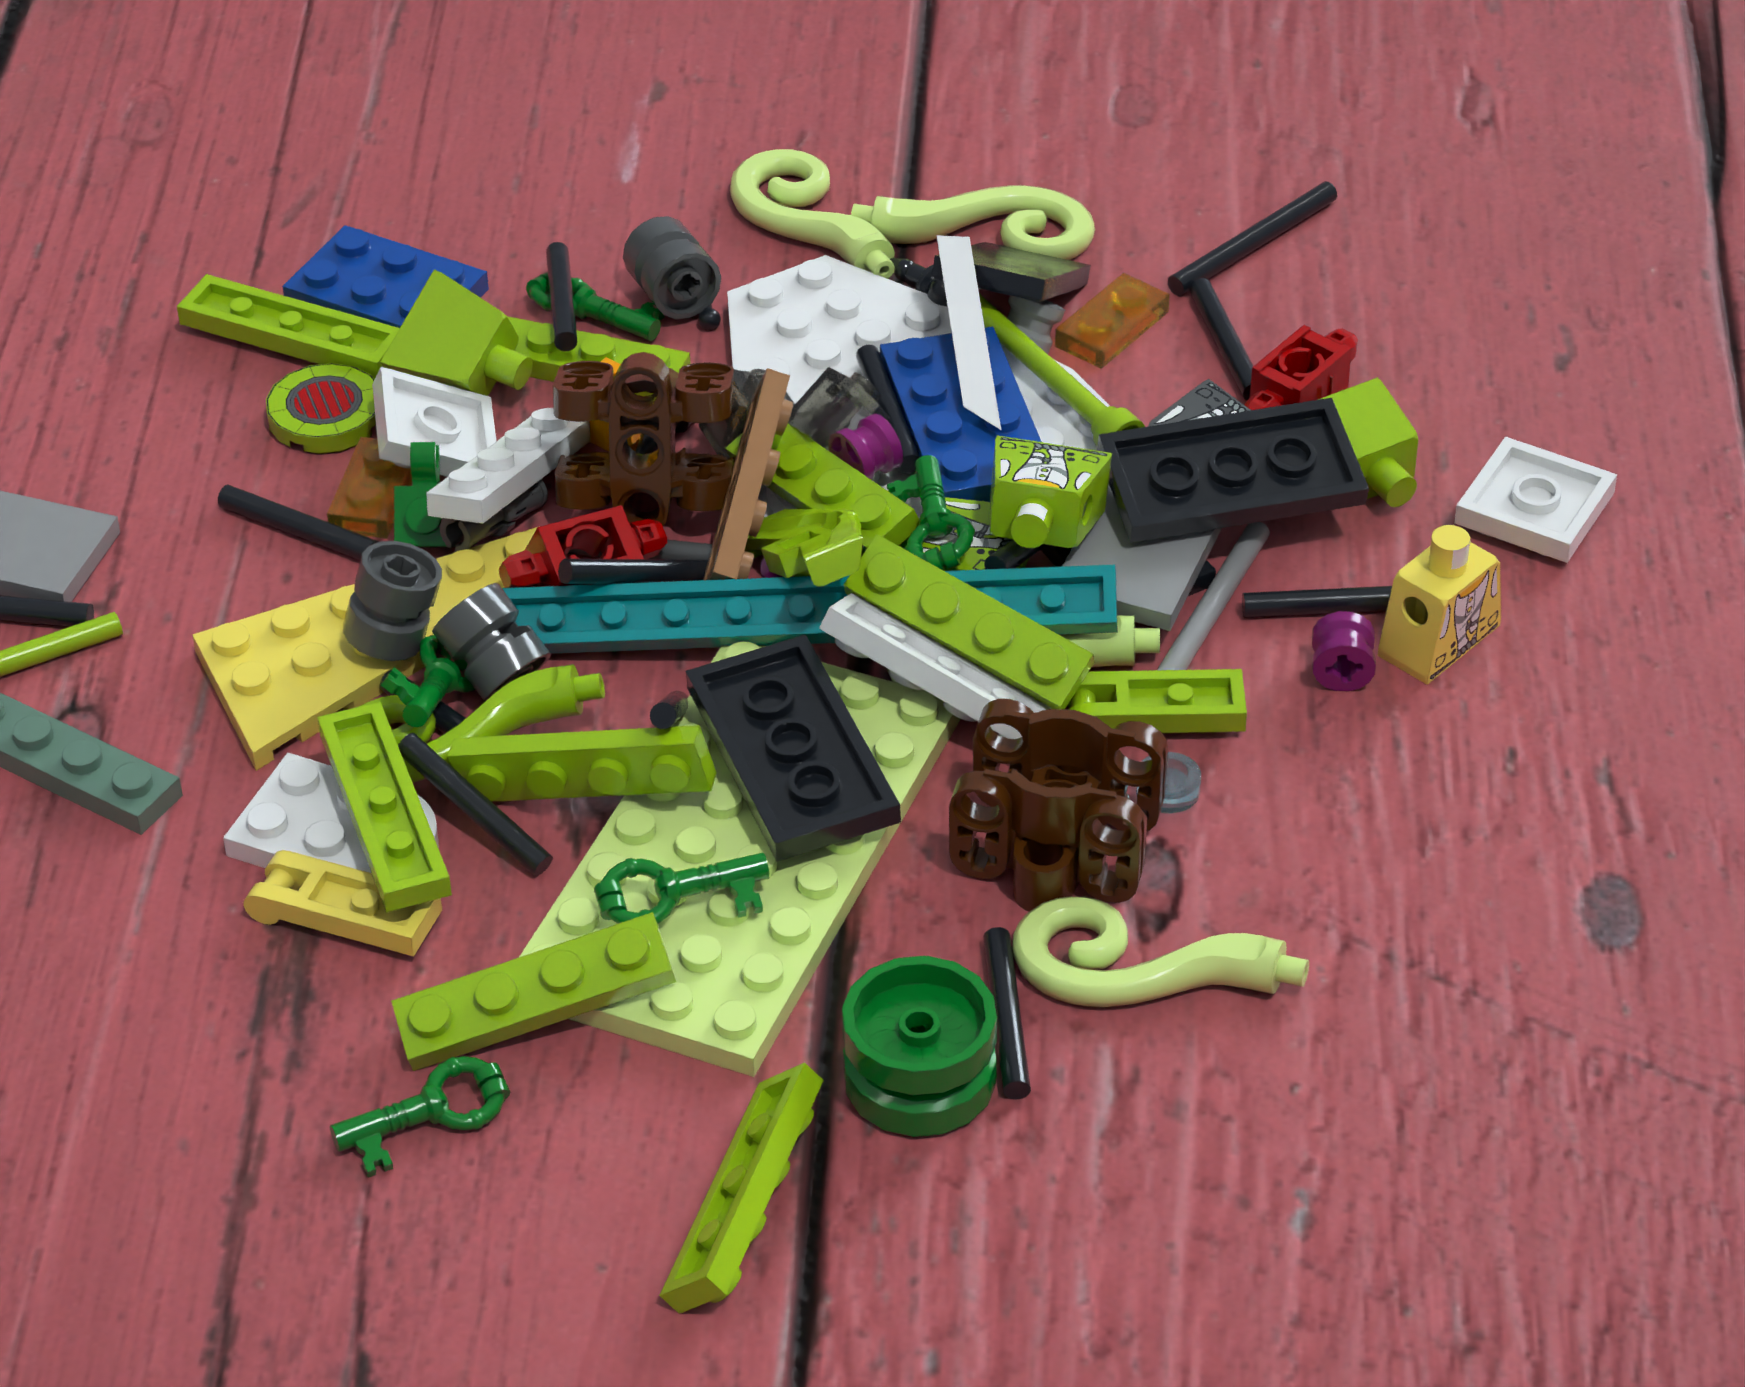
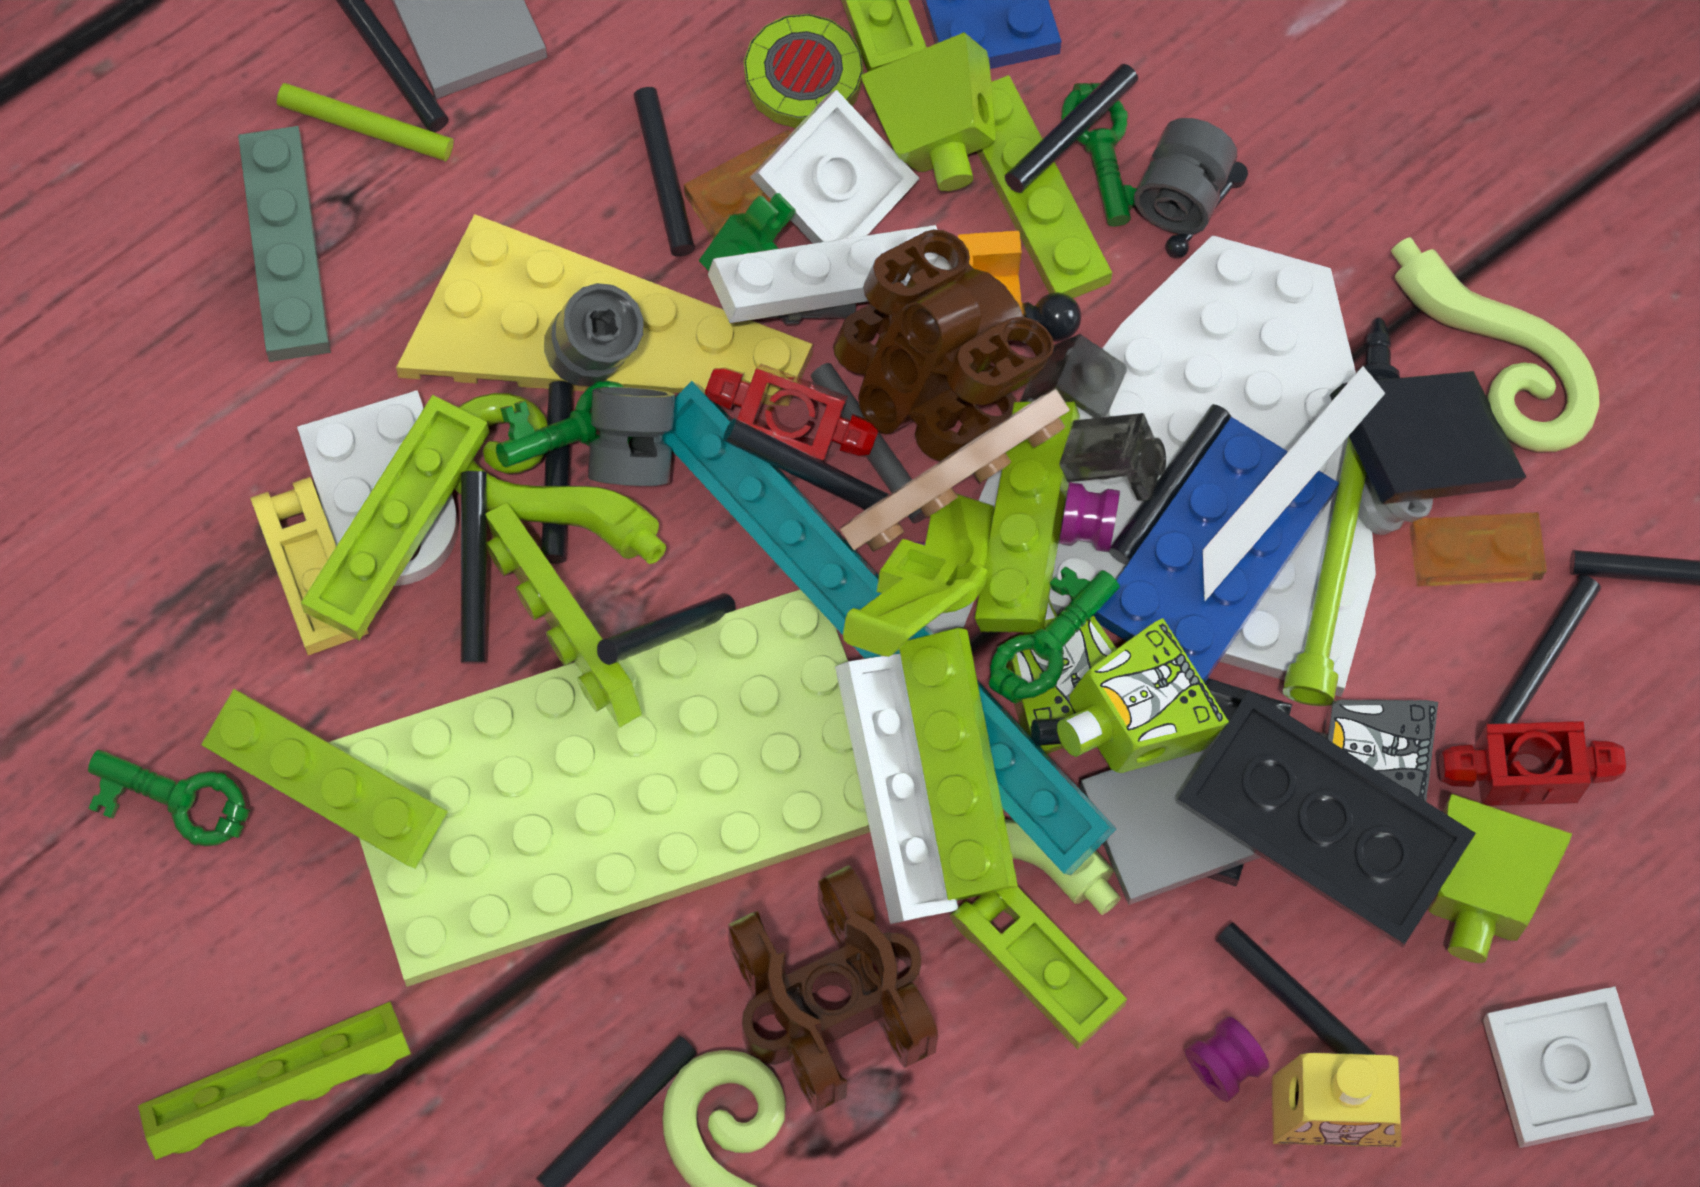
camera: 45 degrees right, 25 degrees up
green piece [594,853,769,924] -> none
black plate [686,634,901,862] -> none
yellowish green plant [730,149,895,279] -> none
green wheel [842,956,997,1137] -> none
clear light blue tile [1135,752,1201,814] -> none
light grey bar [1157,522,1270,670] -> none

